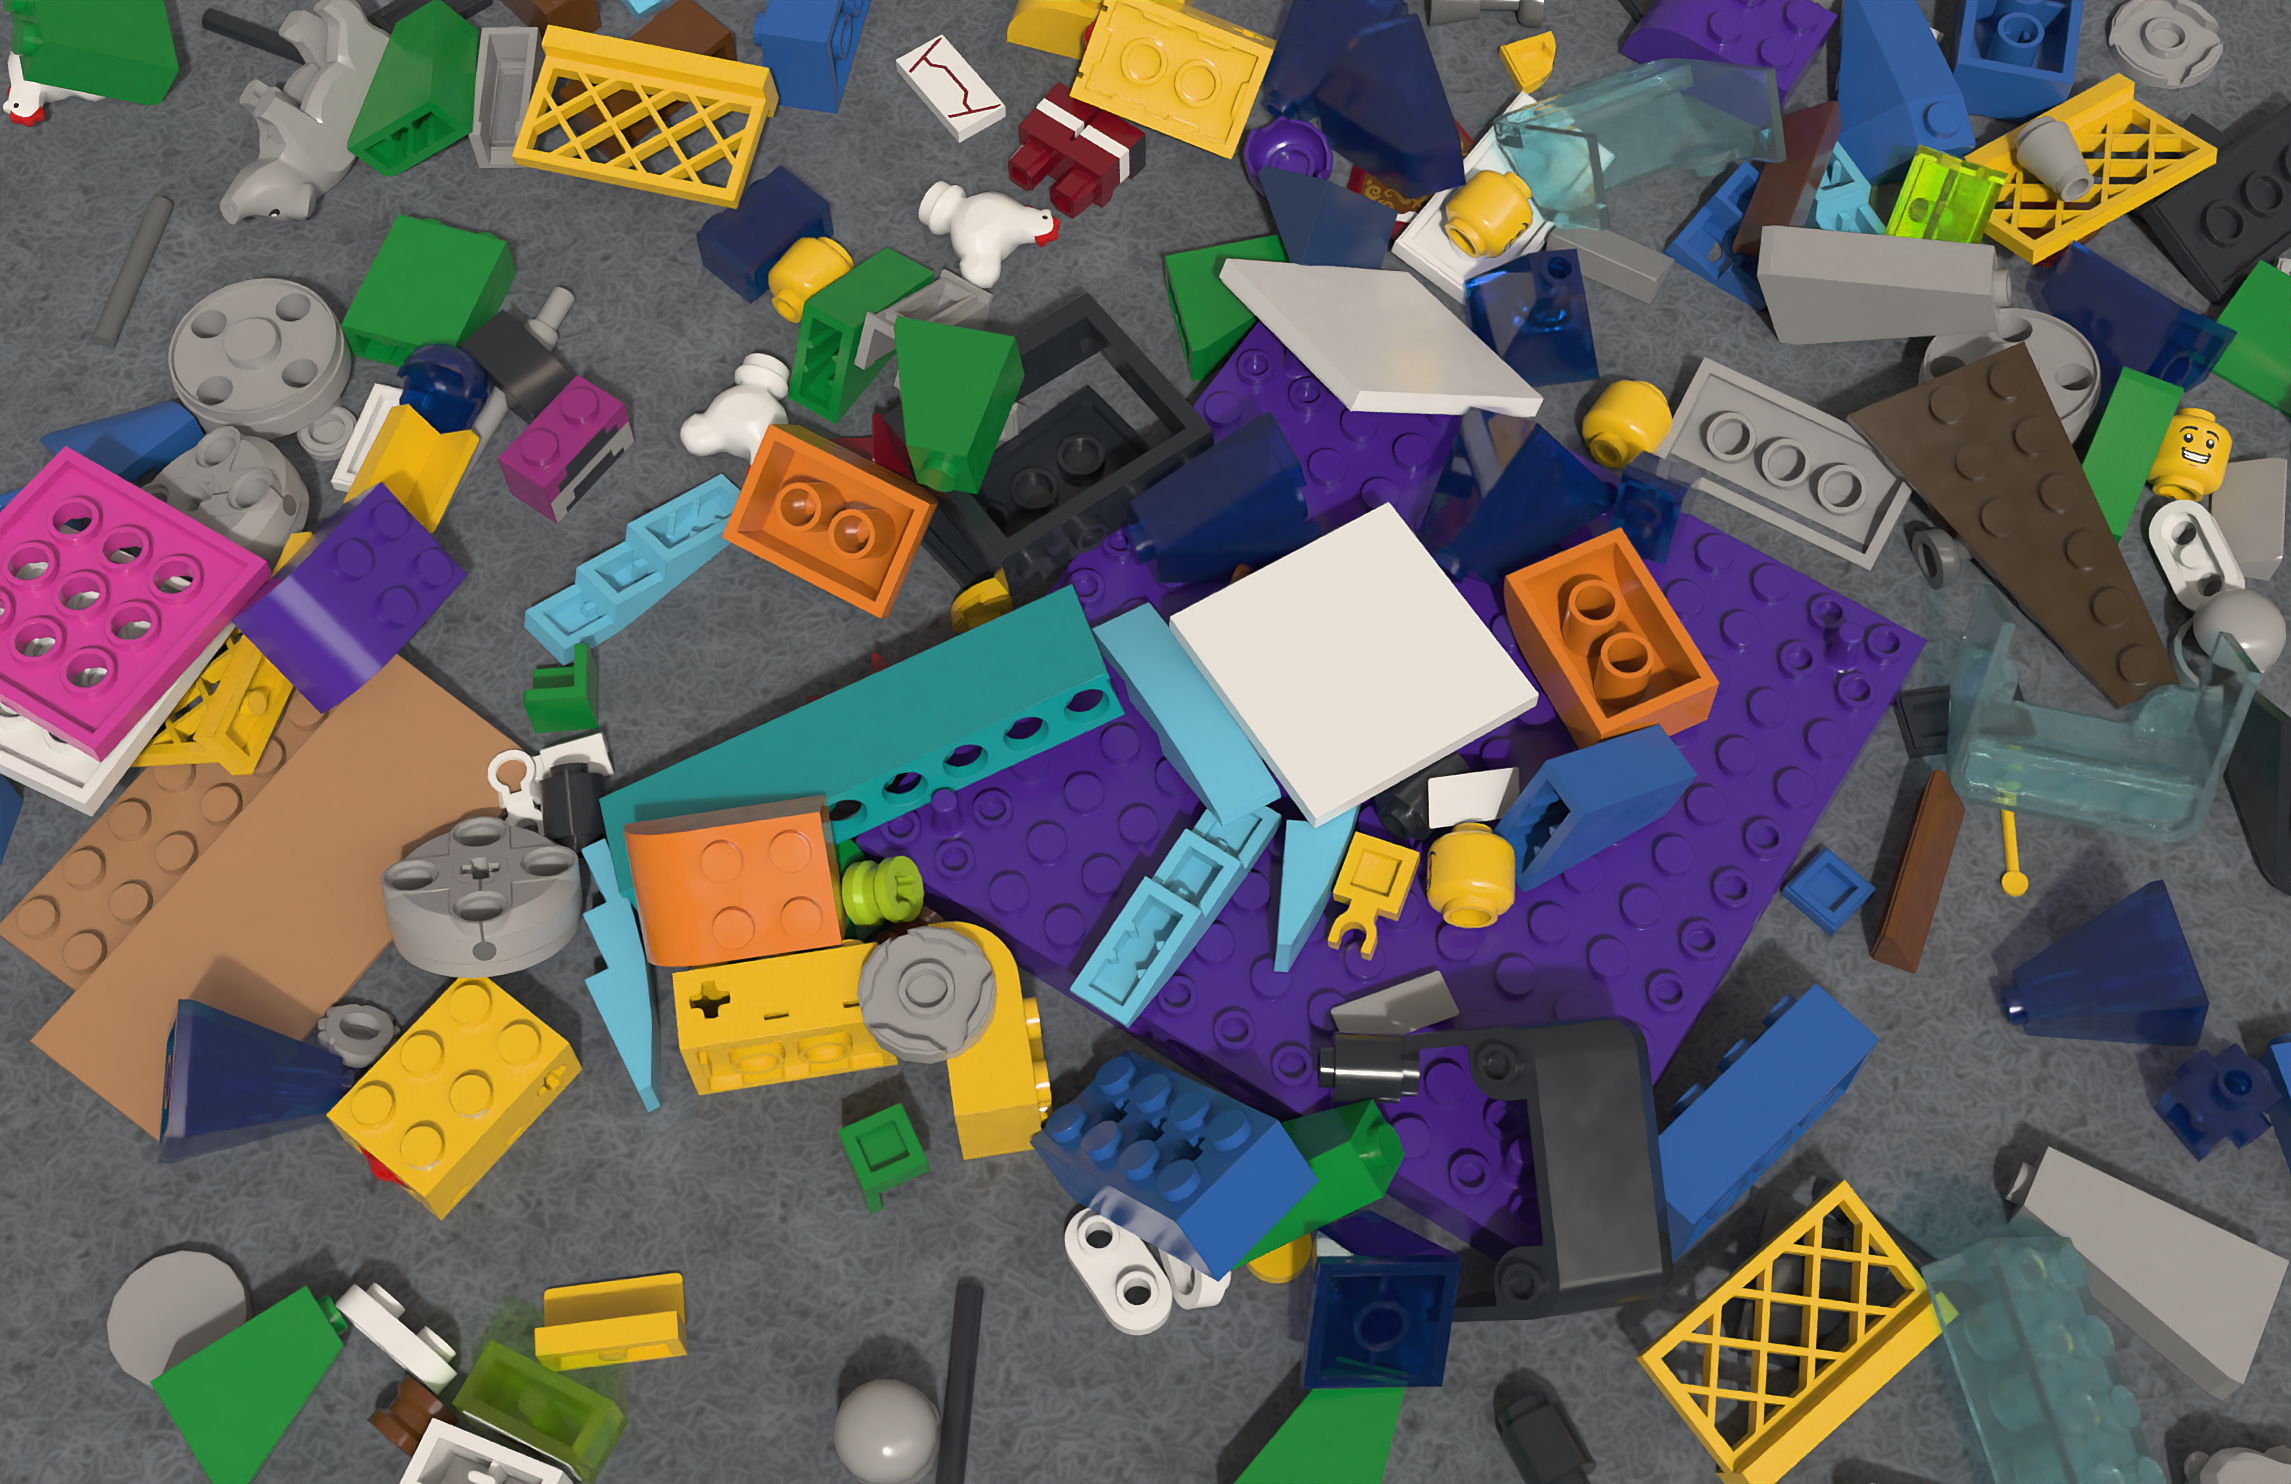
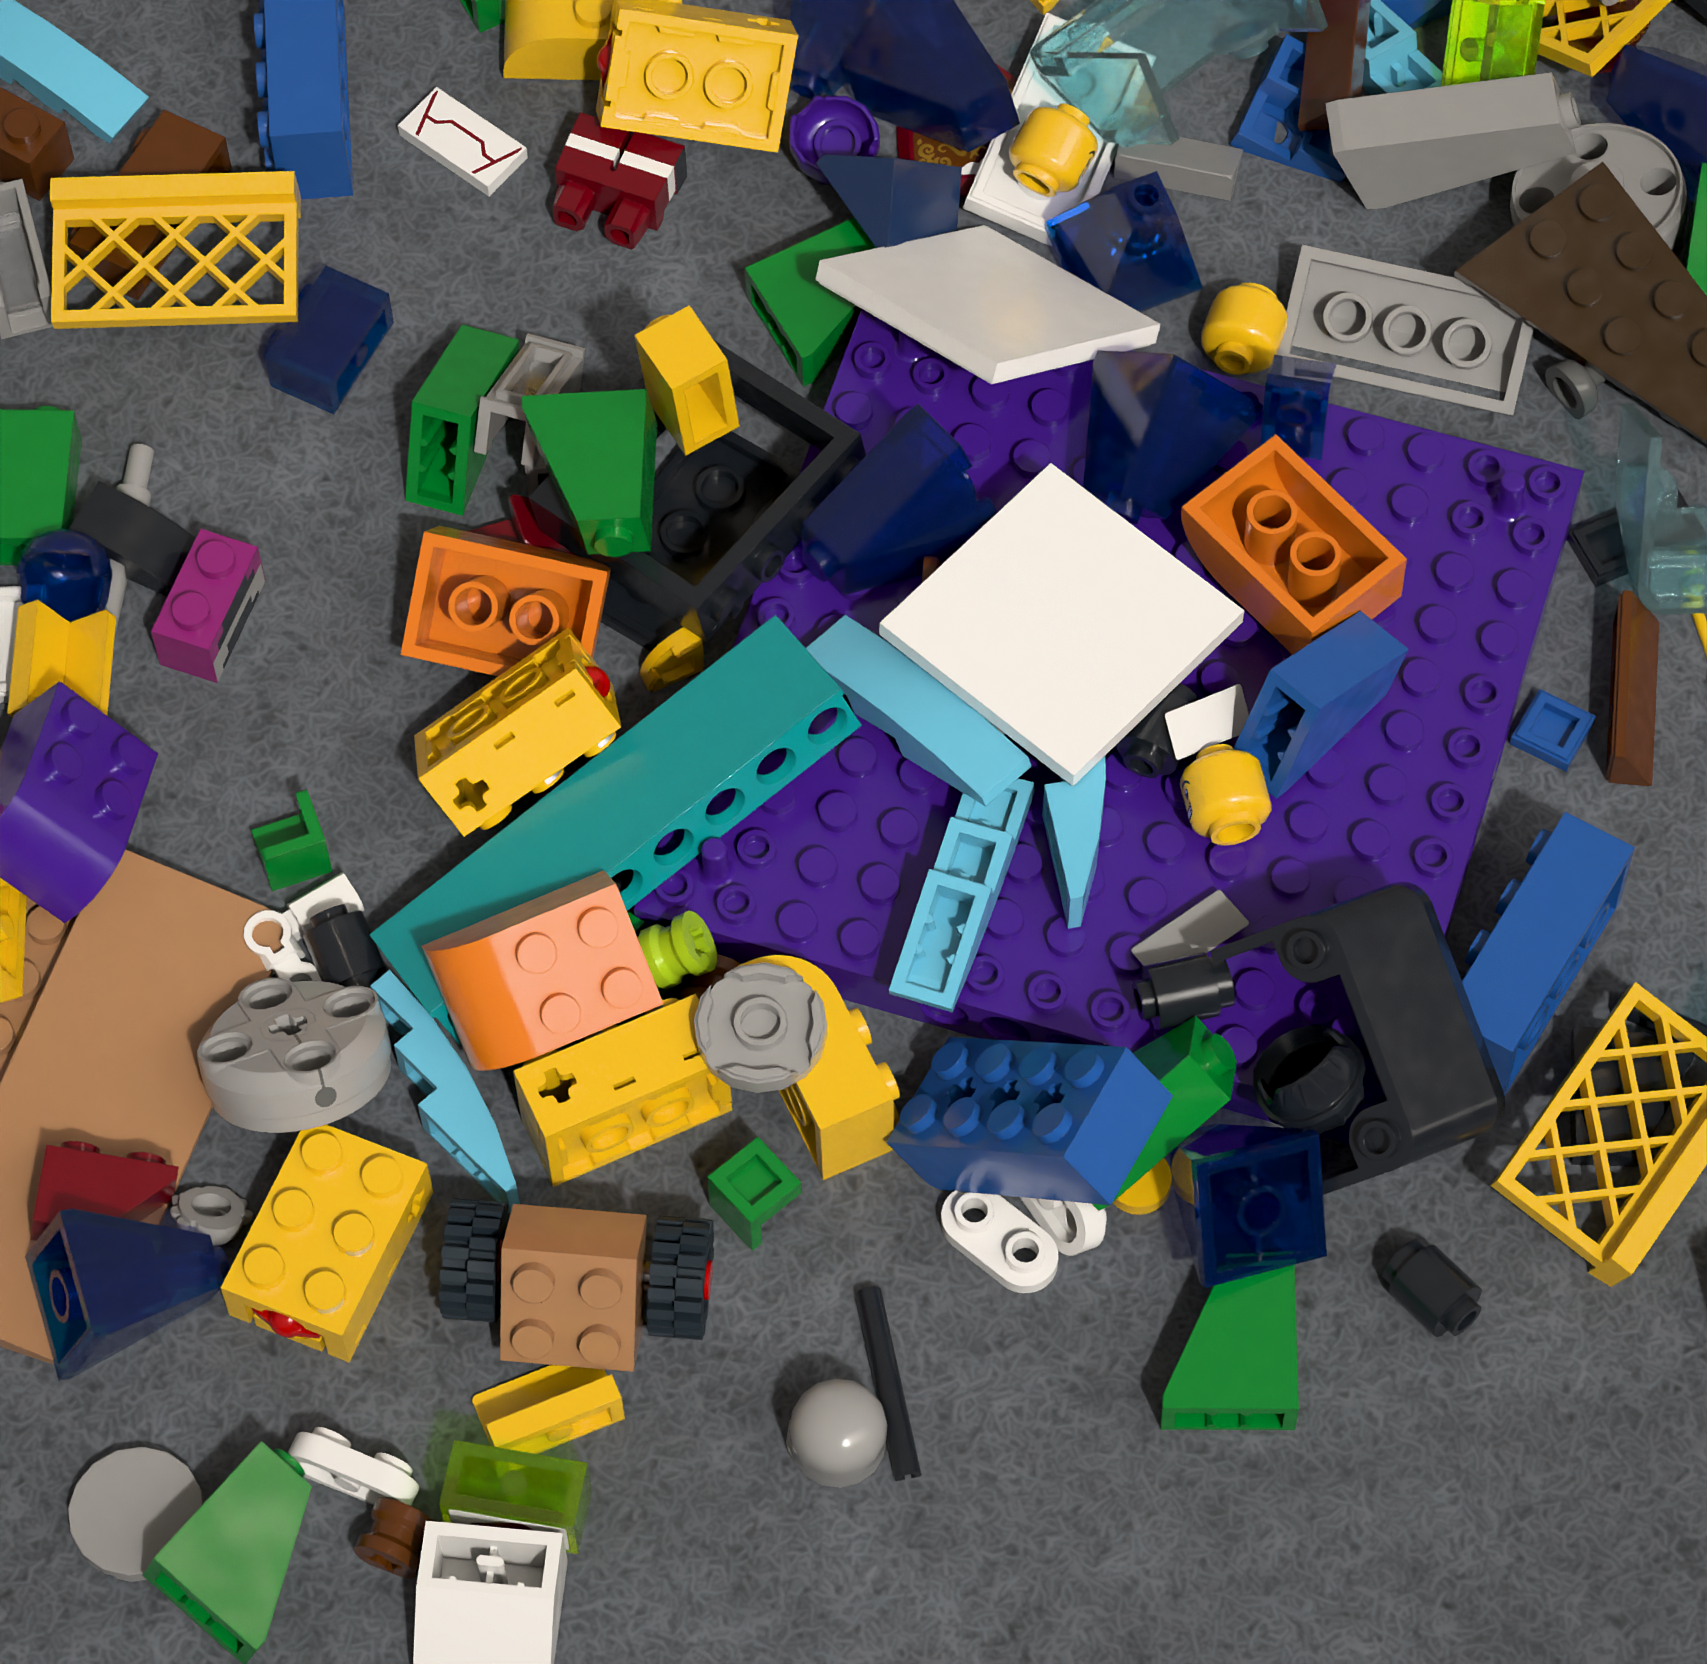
camera: 15 degrees left, 0 degrees up
medium azure slope [524,474,741,666] -> none
white animal [680,353,790,477] -> none
yellow head [768,237,854,323] -> none
white animal [919,181,1061,288] -> none
yellow plate [1328,831,1420,961] -> none
none -> dark red slope [30,1141,179,1251]
none -> yellow piece [414,627,621,837]
none -> medium nougat brick [439,1198,714,1372]
none -> yellow brick [634,305,740,456]
none -> black piece [1253,1024,1366,1136]

